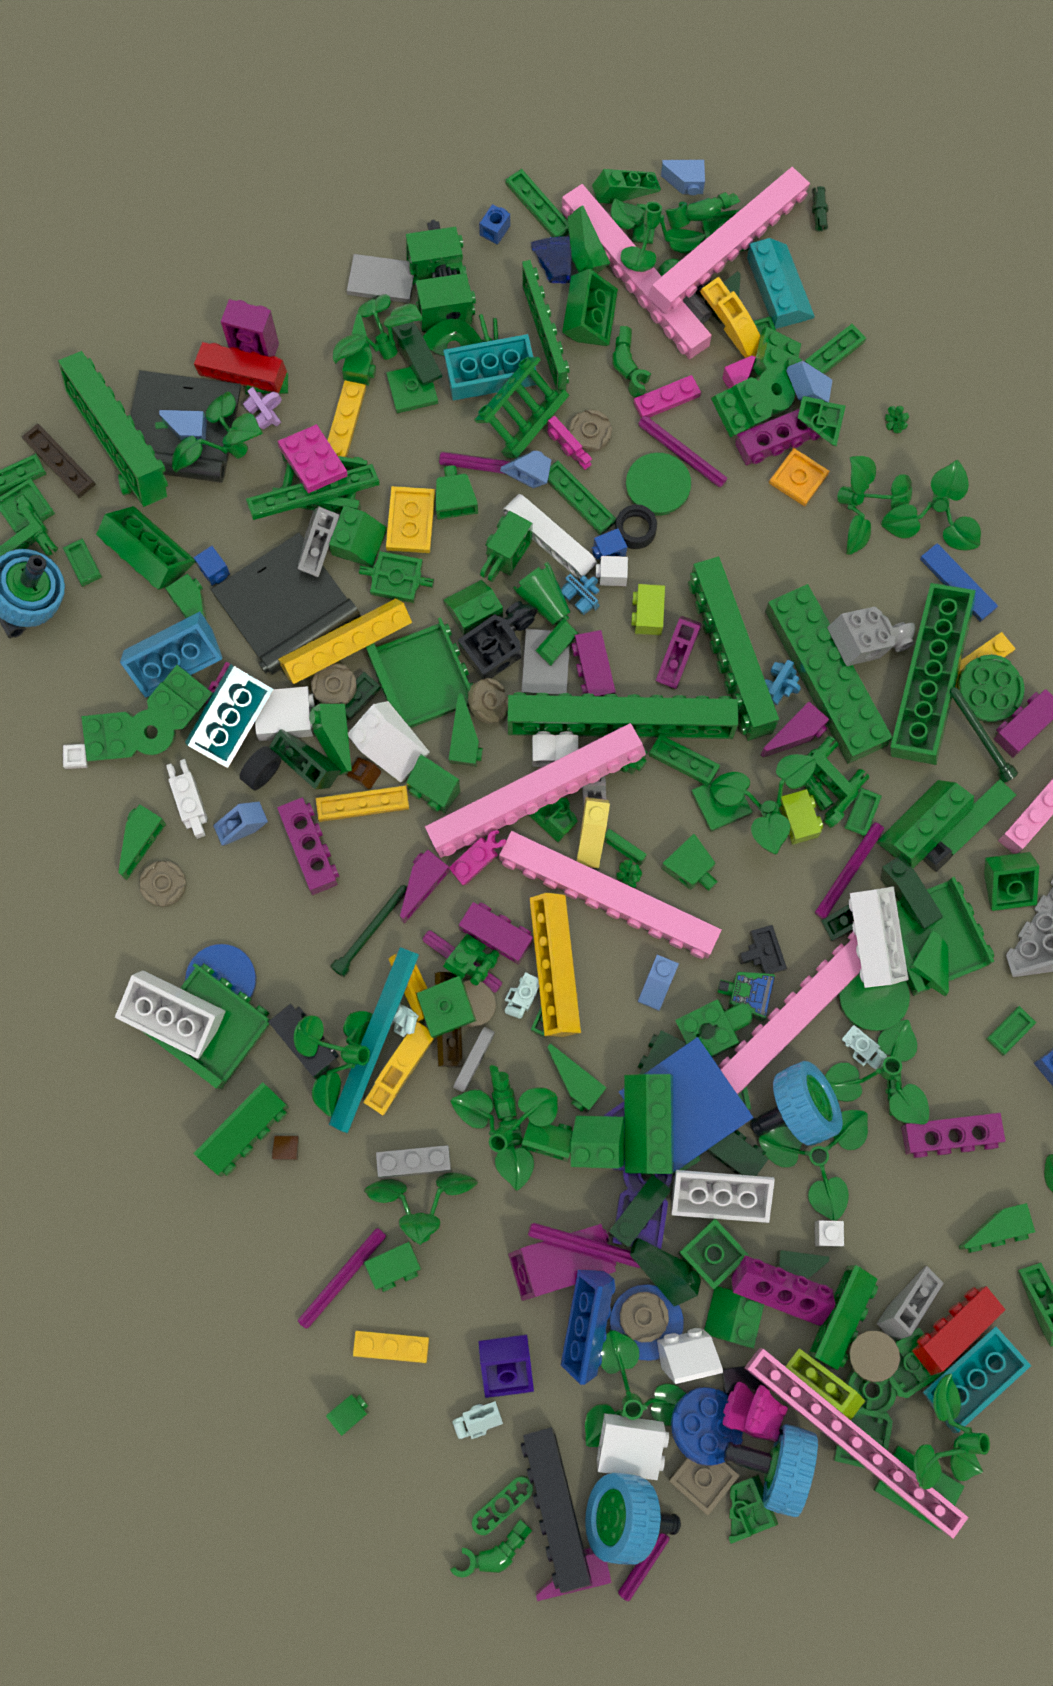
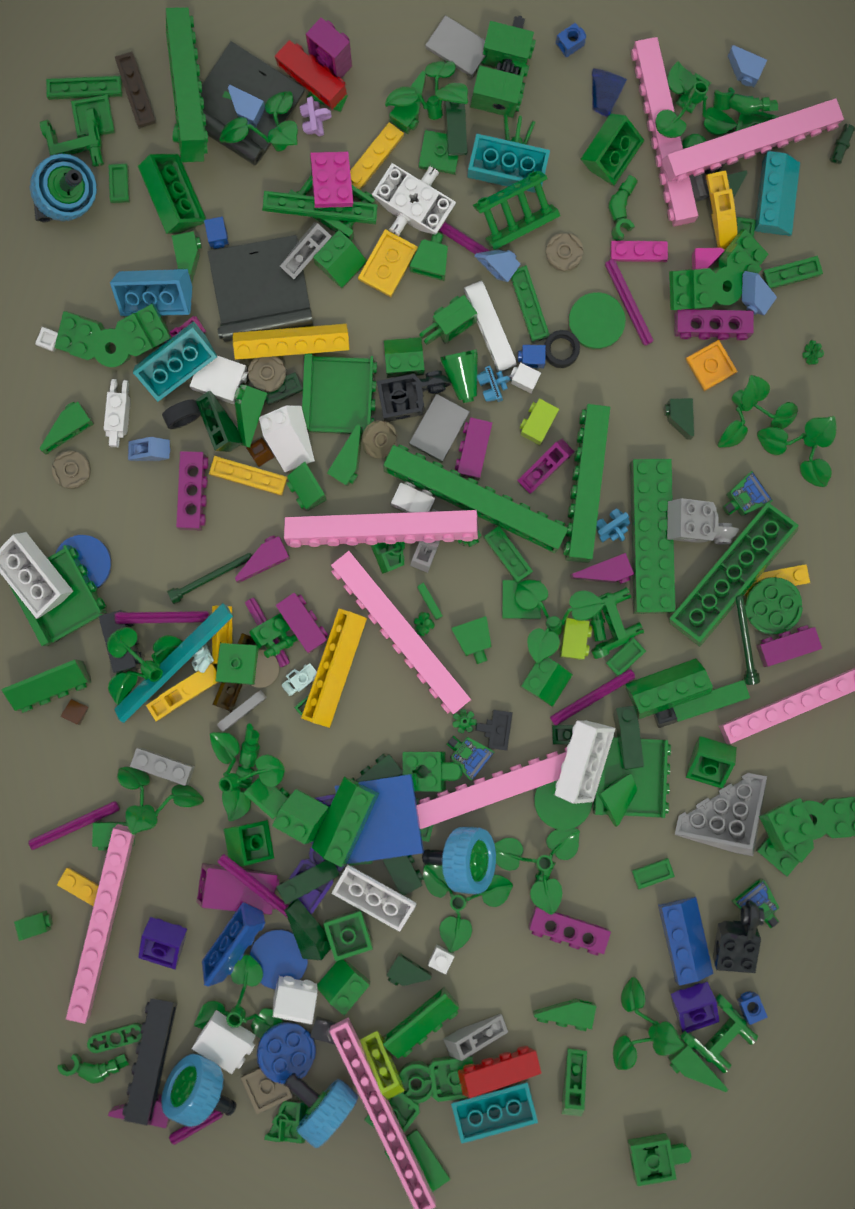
camera: 20 degrees right, 10 degrees up
green plate [359,551,434,603] -> none
green piece [423,319,482,356] -> none
dark pink plate [449,830,507,885] -> none
light aqua piece [452,1401,503,1439] -> none
green tile [505,169,569,242] -> none
green plate [522,260,570,390] -> none
green tile [535,618,579,666] -> none
dark pink plate [547,416,592,470] -> none
green slope [547,1043,607,1112] -> none
green slope [568,206,611,274] -> none
light yellow slope [576,797,610,868] -> none
green slope [592,169,661,204] -> none
dark tan tile [620,1292,669,1342] -> none
medium blue slope [638,955,679,1011] -> none
dark pink piece [723,1382,788,1442] -> none
magenta brick [731,1255,835,1326] -> none
green slope [798,396,846,447] -> none
light aqua piece [842,1025,887,1069] -> none
dark tan tile [849,1331,900,1382] -> none
green plant [914,1374,990,1490] -> none
blue tile [920,543,998,622] -> none
none -> bright pink brick [66,824,135,1024]
none -> magenta axle [115,611,209,624]
none -> green slope [224,820,274,866]
none -> white slope [372,163,456,236]
none -> green plant [452,709,477,733]
none -> green slope [520,657,573,707]
none -> dark green slope [664,398,694,440]
none -> torso [723,471,773,516]

